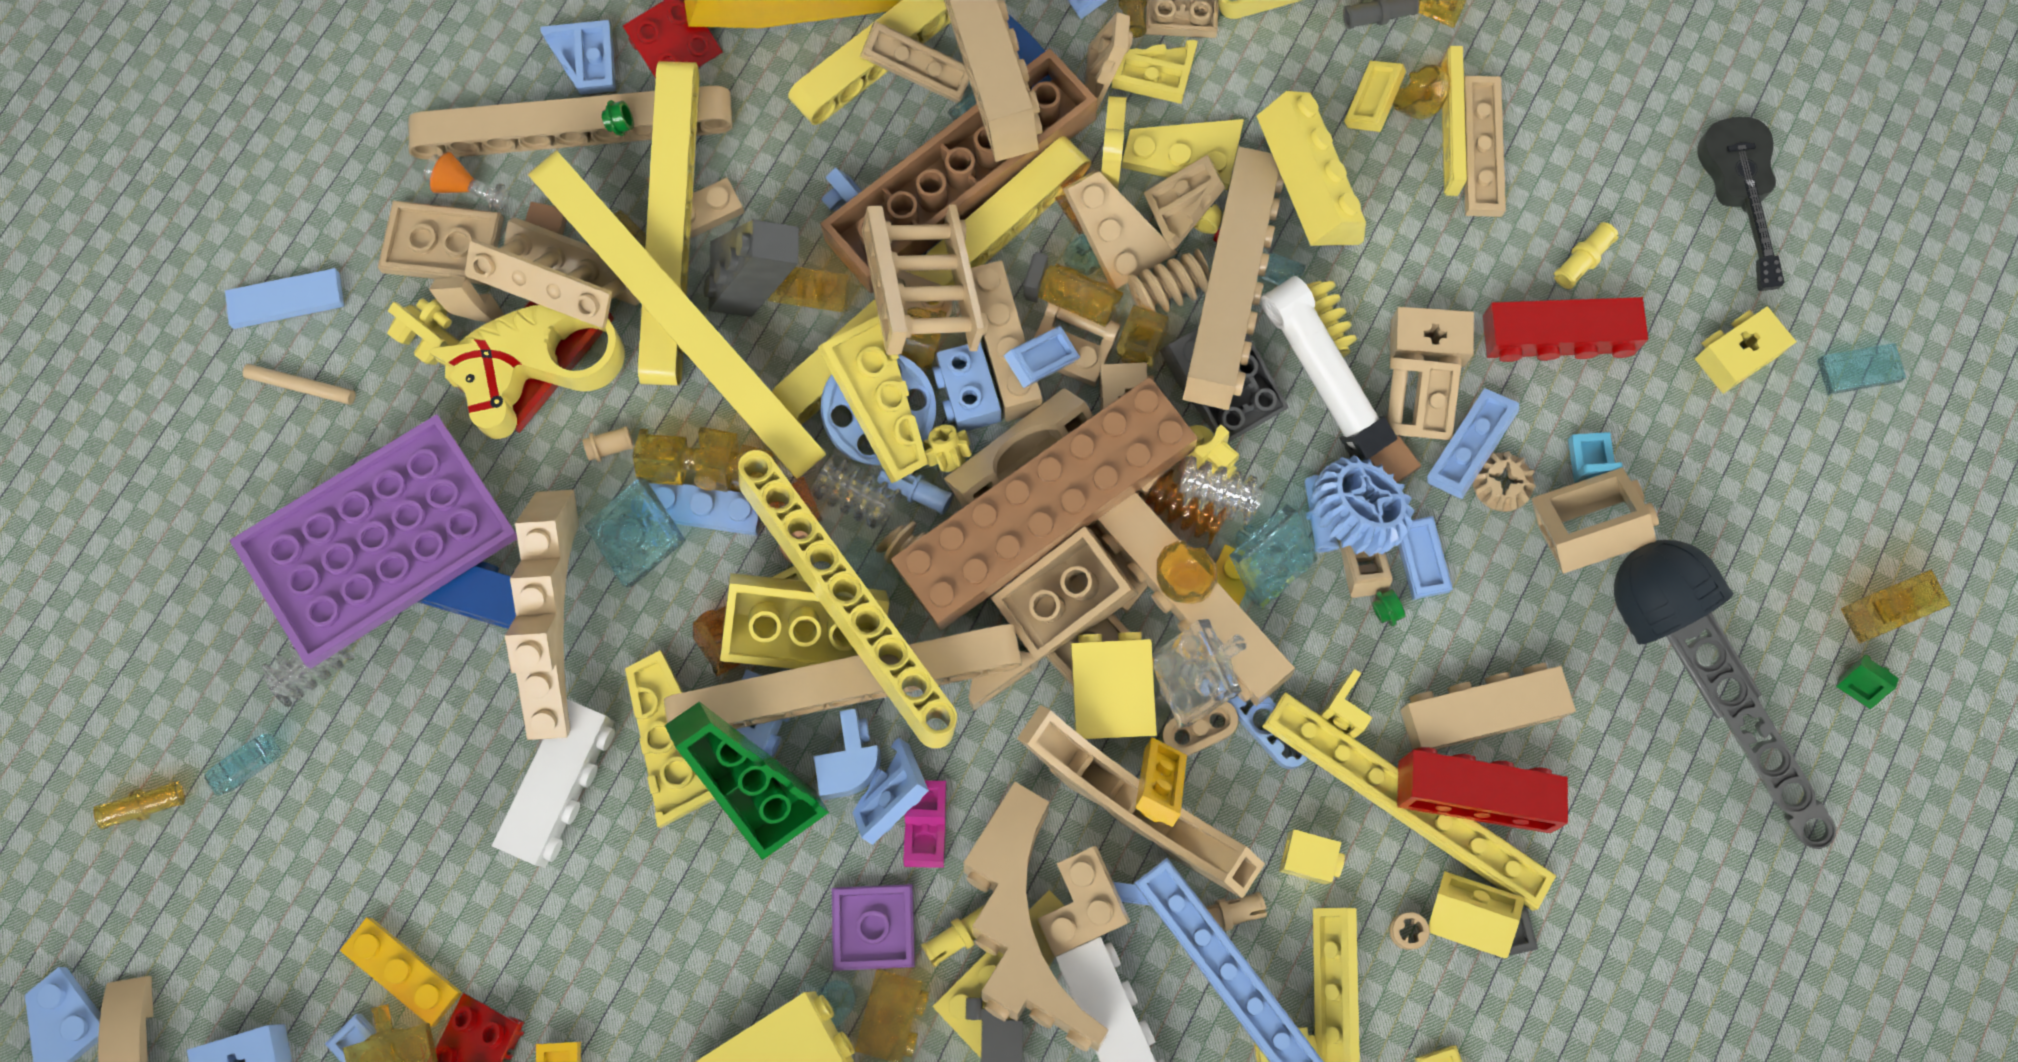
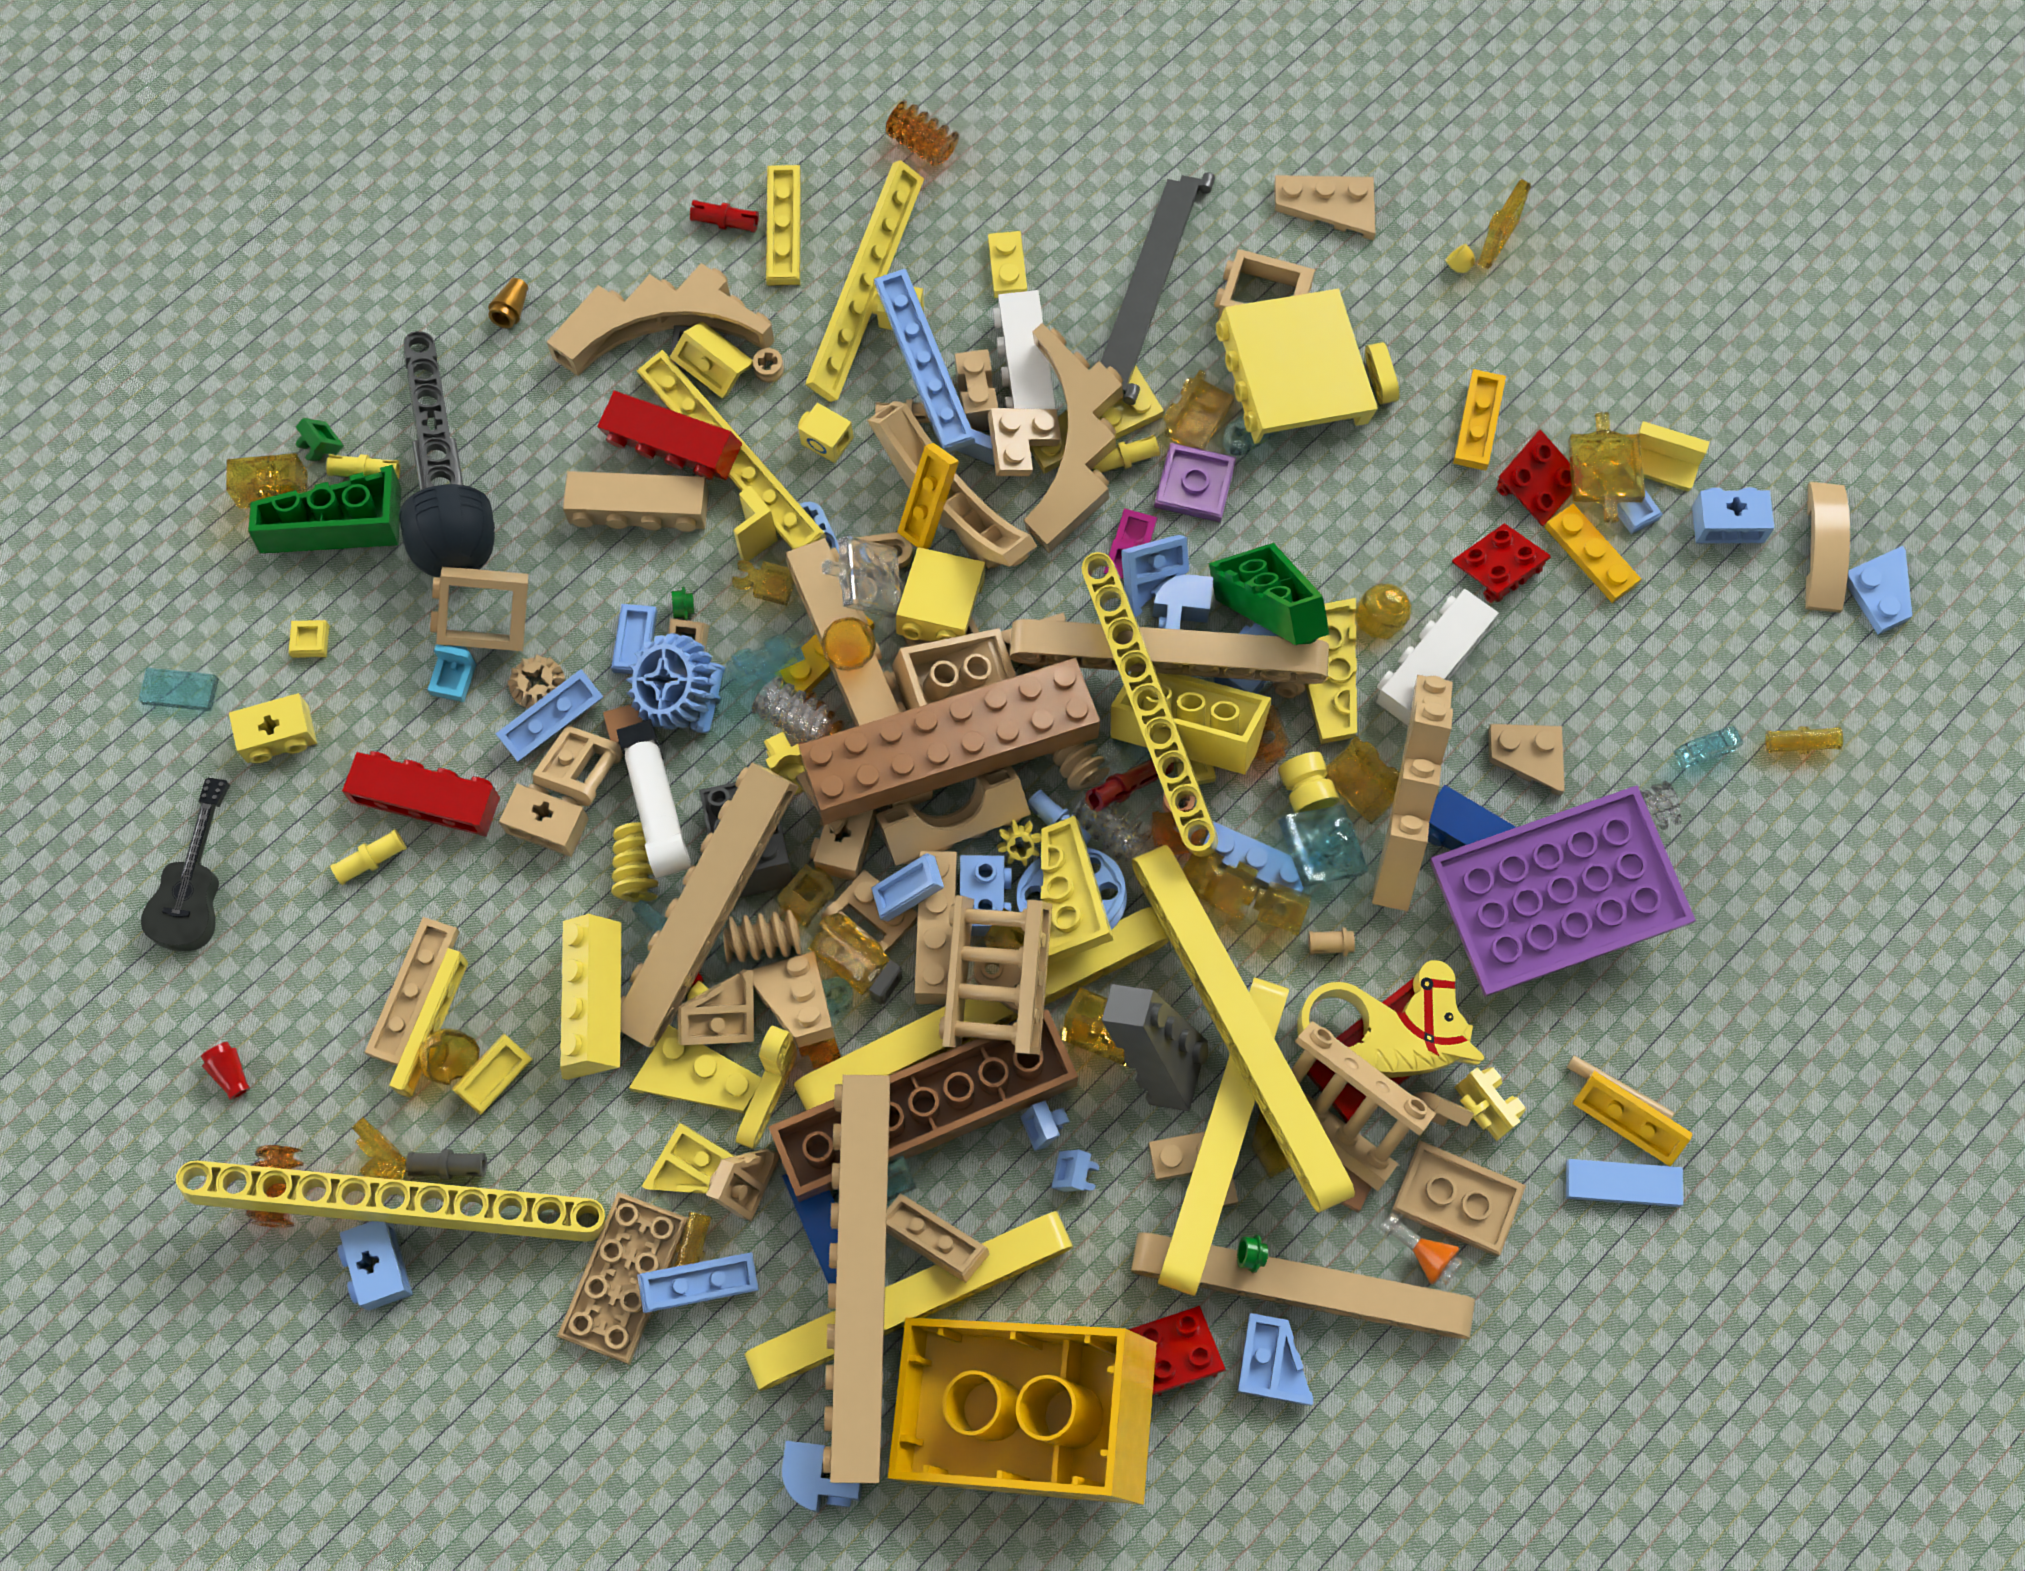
camera: 165 degrees left, 5 degrees down
none -> red cone [201,1041,250,1100]
none -> green wedge [248,465,402,554]
none -> light yellow tile [288,620,329,658]
none -> light yellow pin [326,454,400,479]
none -> pearl gold cone [488,278,528,328]
none -> tan arch [547,263,774,376]
none -> clear yellow plate [731,560,795,606]
none -> tan brick [955,349,998,431]
none -> light blue tile [1051,1149,1100,1192]
none -> dark red pin [1085,758,1175,812]
none -> light yellow wheel [1278,752,1339,817]
none -> clear yellow bracket [1325,736,1400,824]
none -> clear yellow hair [1355,583,1412,639]
none -> red hinge [1452,523,1551,603]
none -> tan wing [1488,724,1565,795]
none -> yellow plate [1572,1070,1693,1166]

